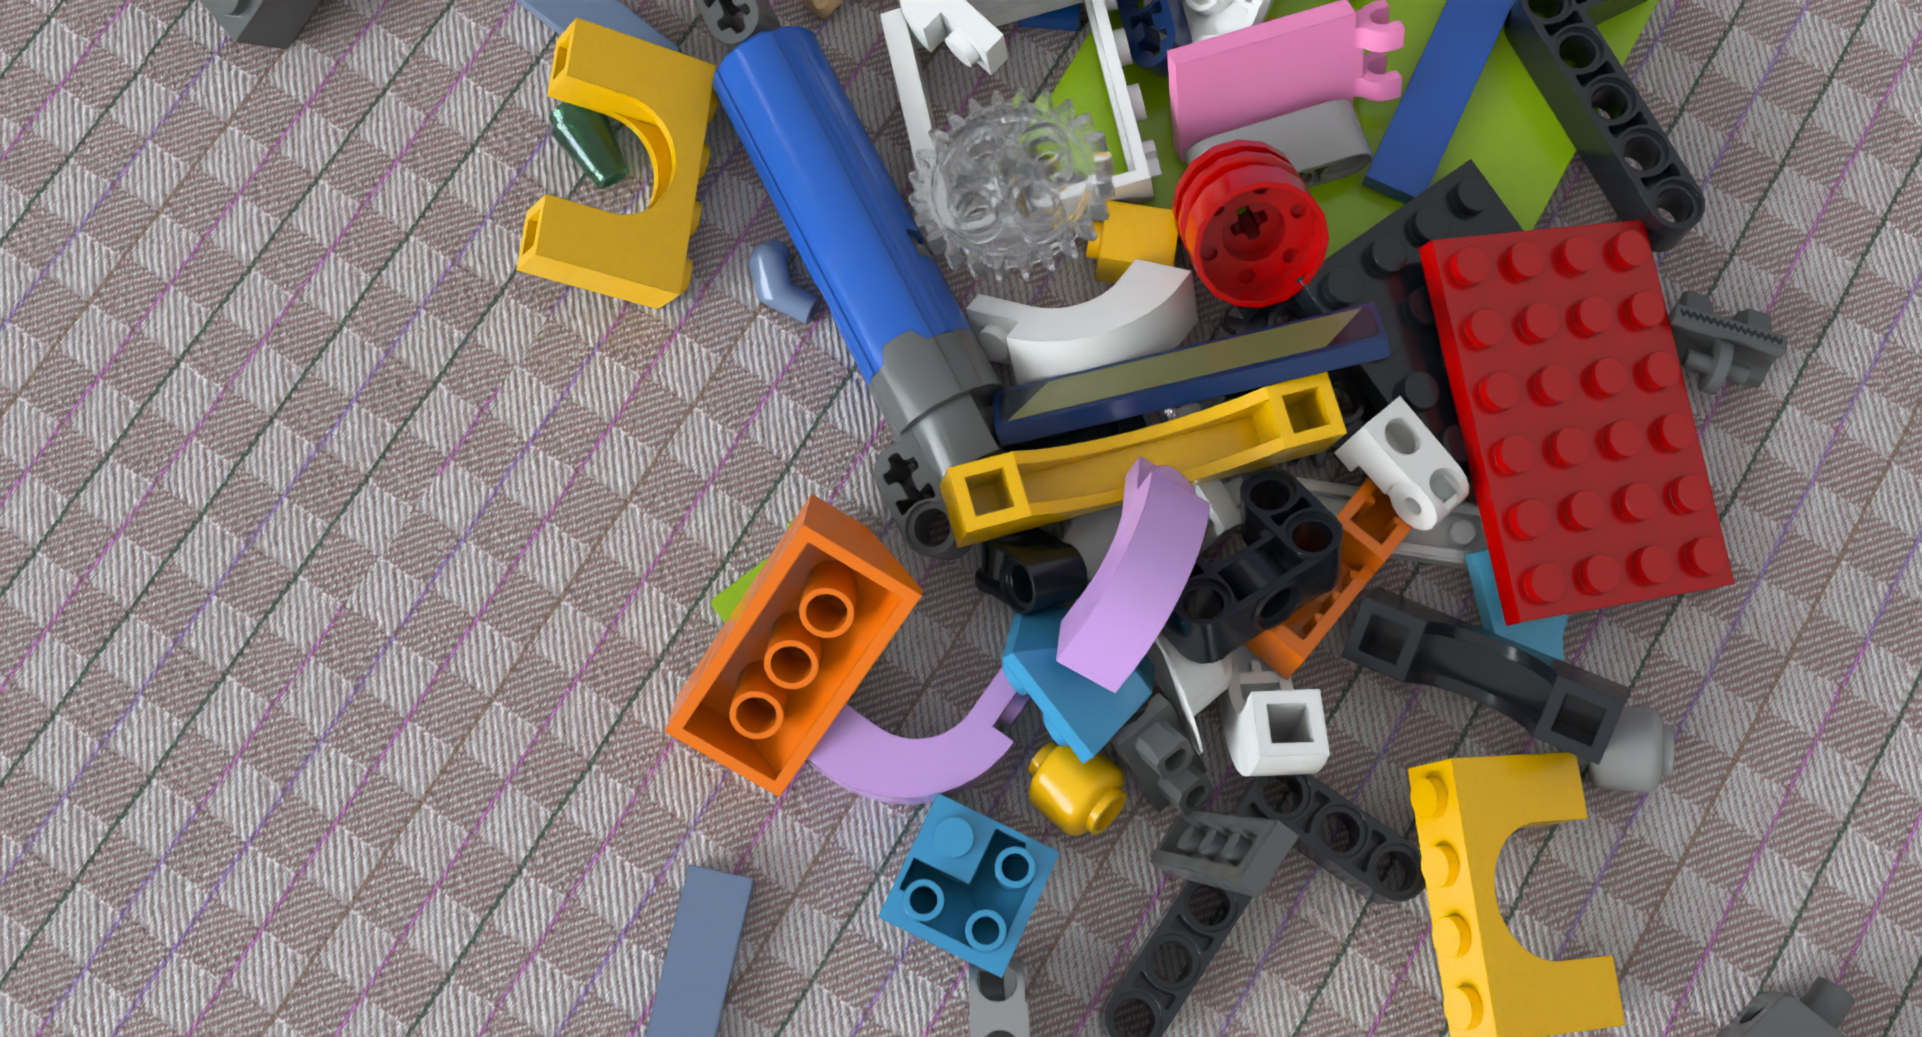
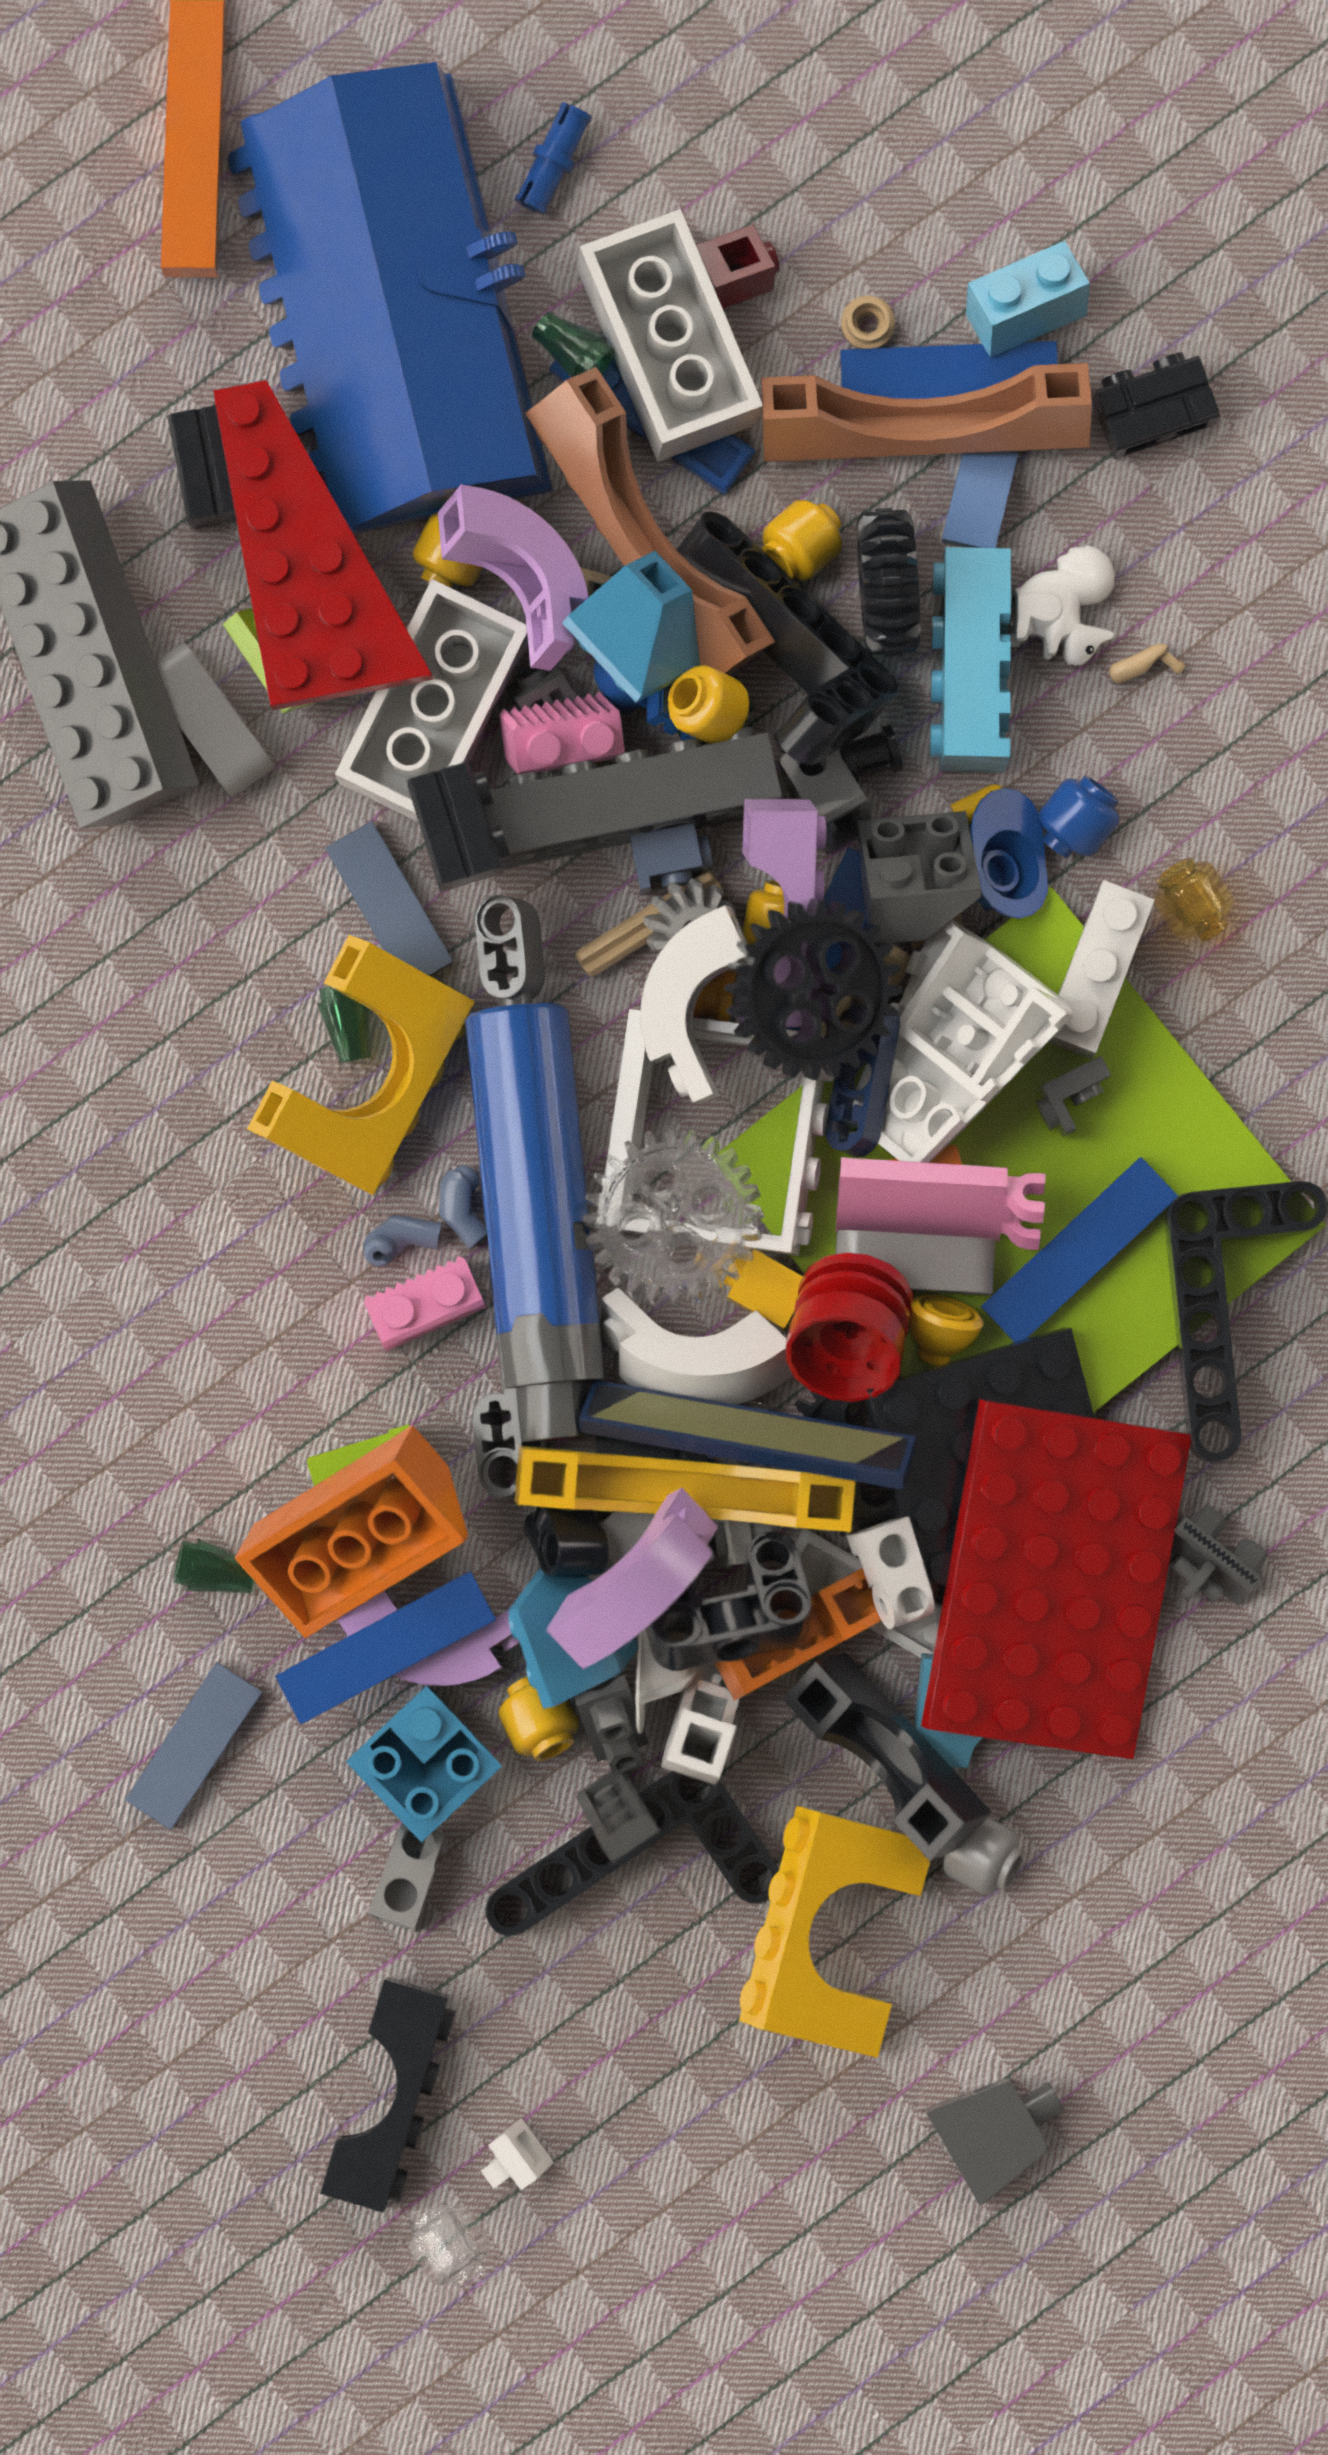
camera: 25 degrees right, 10 degrees up
none -> clear green cone [173,1538,254,1594]
none -> blue tile [275,1571,497,1725]
none -> sand blue arm [363,1215,442,1267]
none -> bright pink brick [364,1256,487,1351]
none -> yellow brick [909,1294,984,1365]

